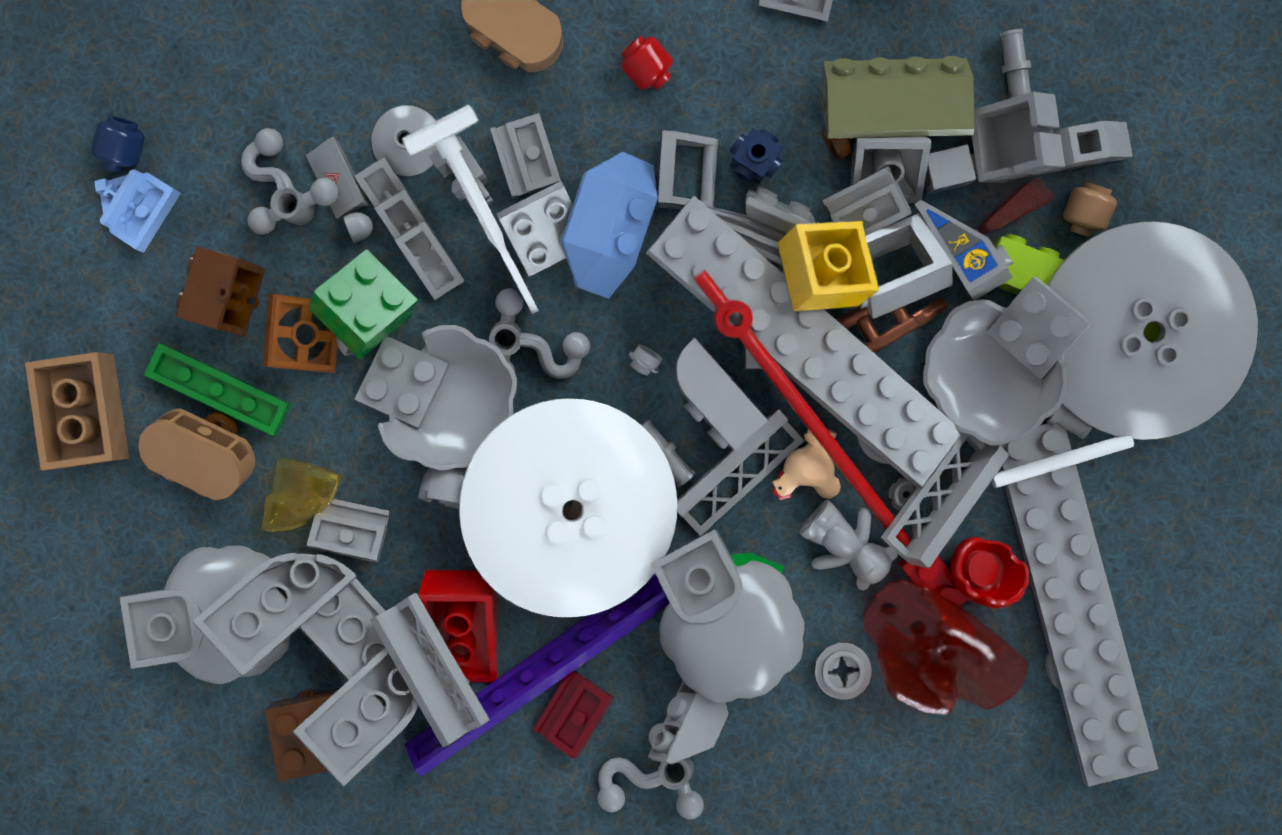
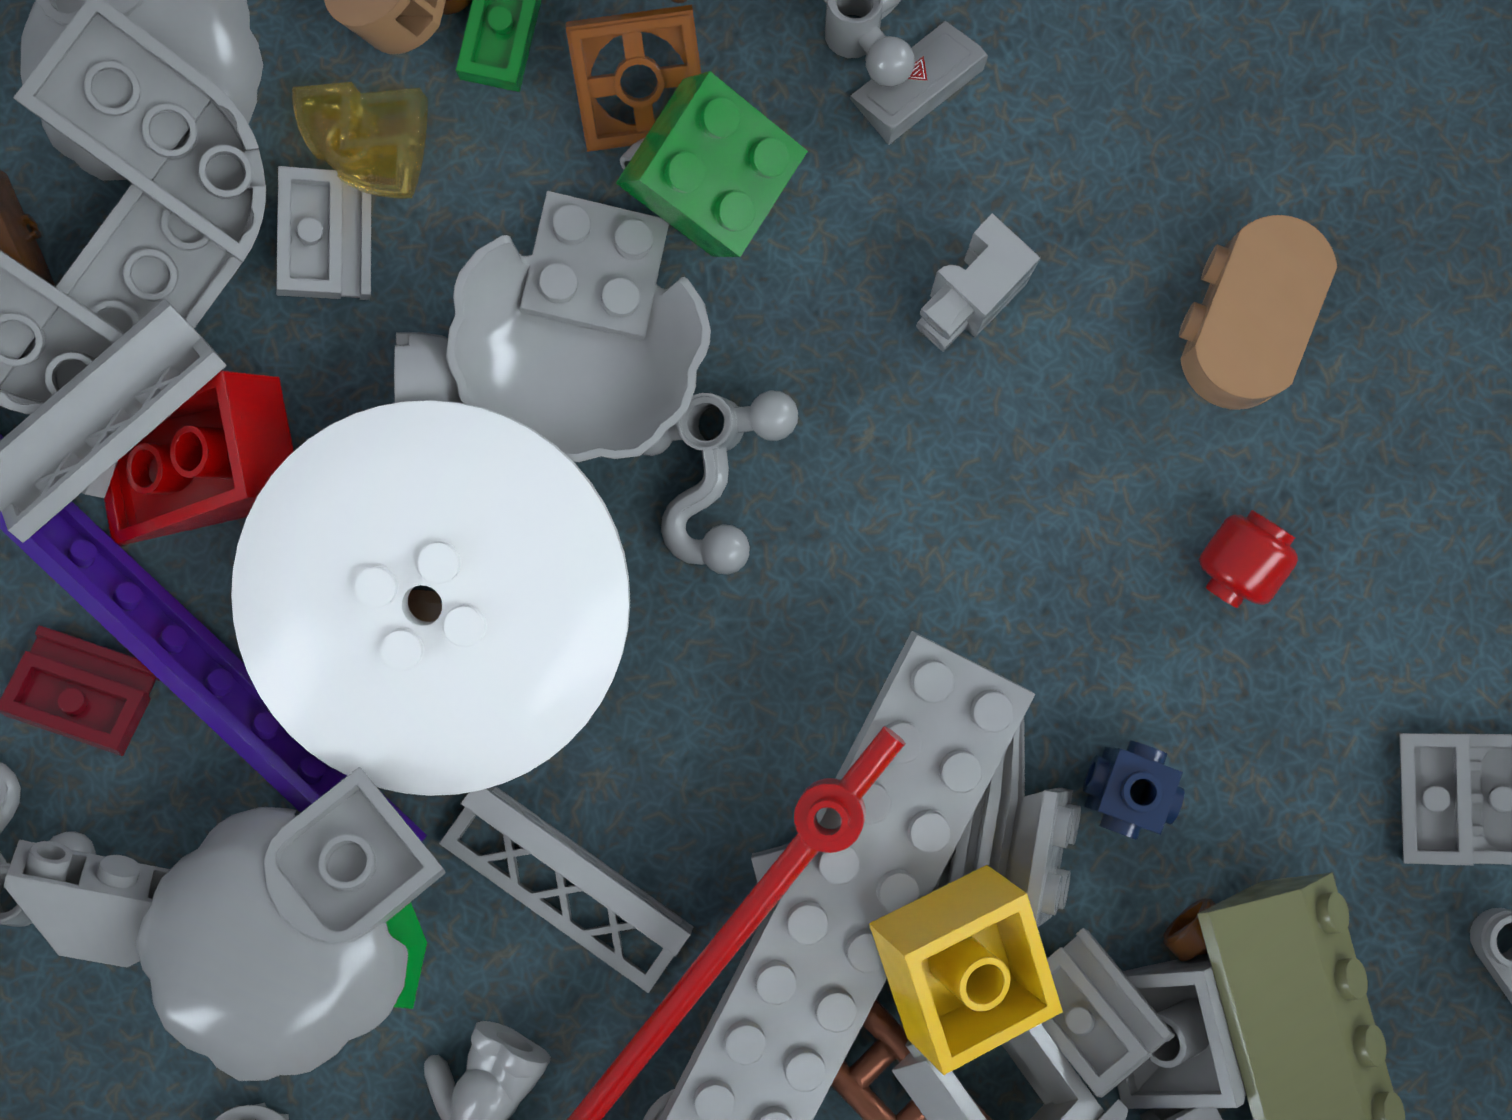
camera: 85 degrees right, 5 degrees down
light grey hinge [344,212,373,243] -> none
light grey slope [354,156,464,300] -> none
light grey dish [371,106,438,176] -> none
white piece [402,104,539,314] -> none
light grey plate [490,113,561,199] -> none
light grey plate [496,181,573,277] -> none
medium blue wedge [561,152,658,299] -> none
light grey plate [629,344,662,376] -> none
light grey pin [641,419,695,488] -> none
light grey tile [657,130,718,209] -> none
light grey brick [675,338,768,450] -> none
light nougat animal [772,429,841,500] -> none

